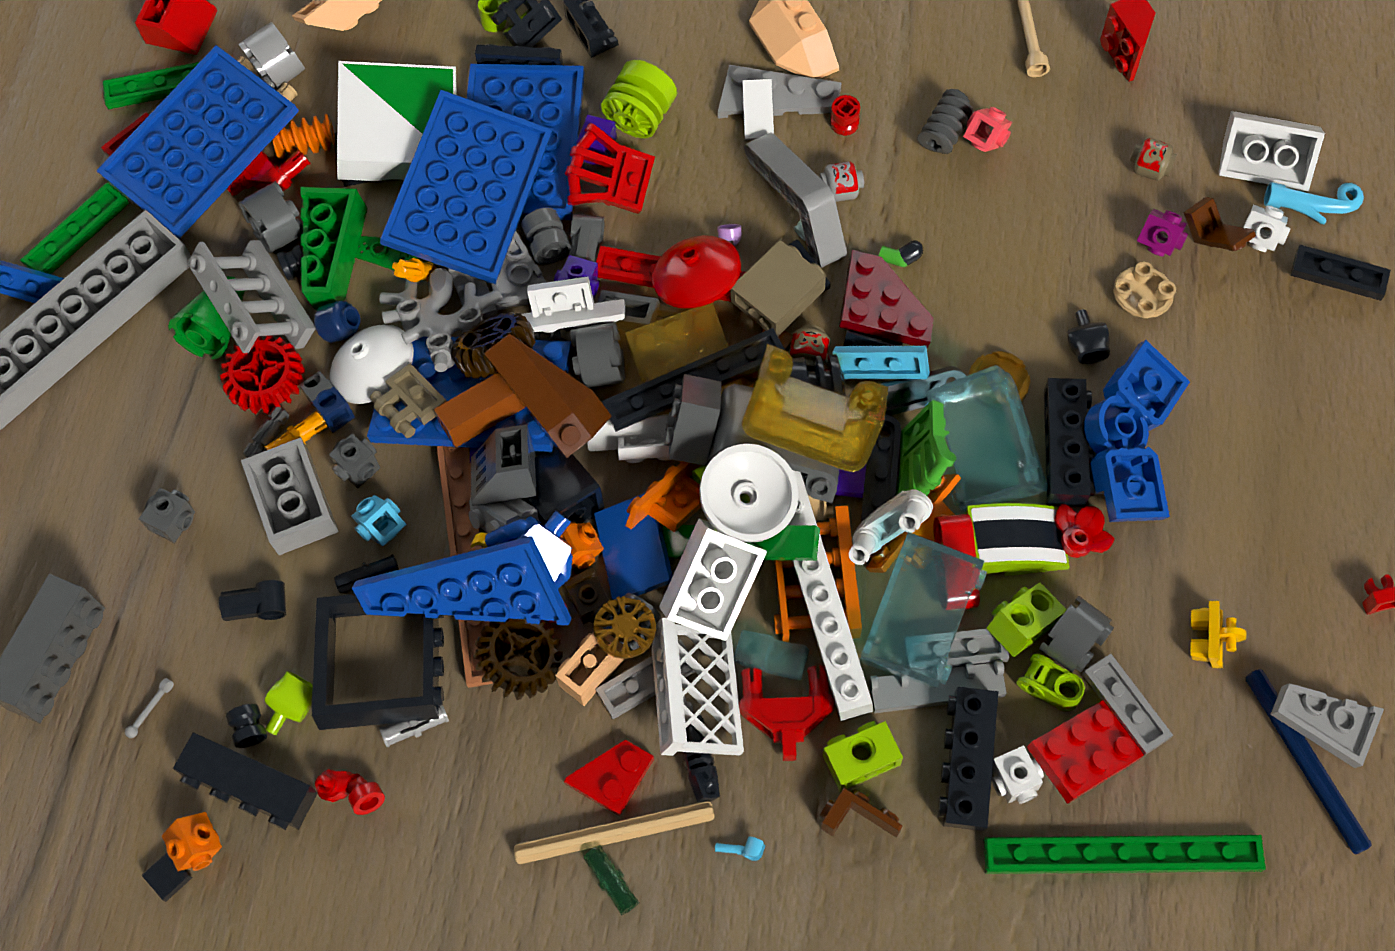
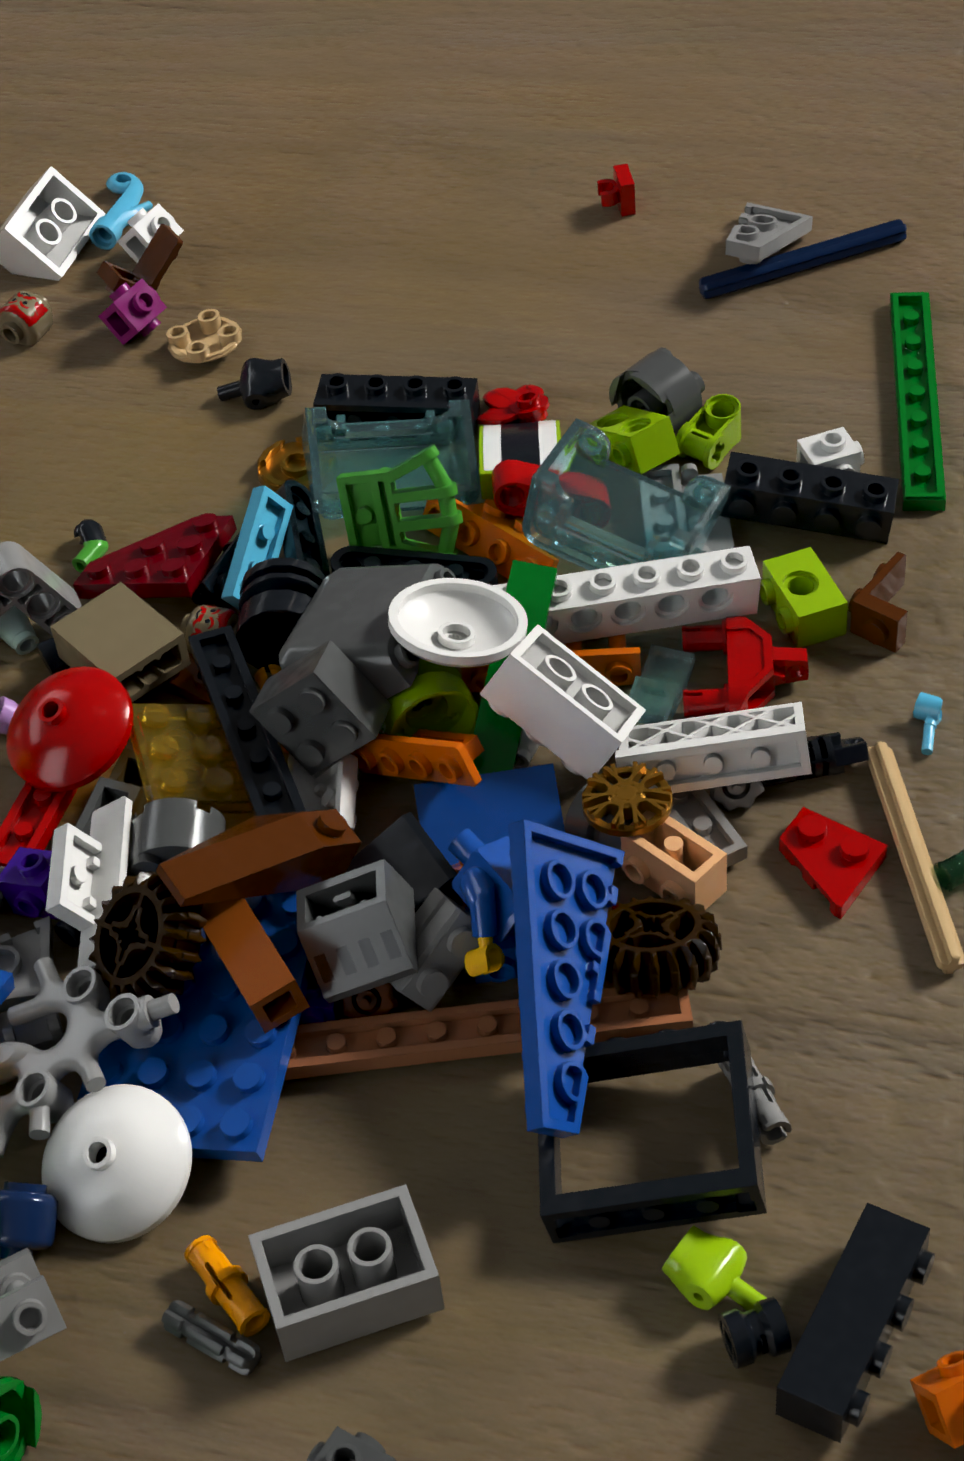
camera: 85 degrees left, 20 degrees down
black piece [219,580,286,621] -> none
red gear [220,336,305,415] -> none
dark blue leg [299,371,355,433] -> none
red arm [315,769,385,815] -> none
dark grey brick [329,434,380,489] -> none
black axle [334,554,399,593] -> none
medium azure brick [351,495,407,546] -> none
dark tan plate [370,363,447,438] -> none
clear yellow windscreen [742,344,888,472] -> none
white connector [848,489,933,565] -> none
red plate [1027,700,1144,804] -> none
light grey plate [1082,654,1173,756] -> none
blue plate [1084,340,1190,522] -> none
yellow hips [1190,601,1246,668] -> none
black plate [1290,245,1391,301] -> none

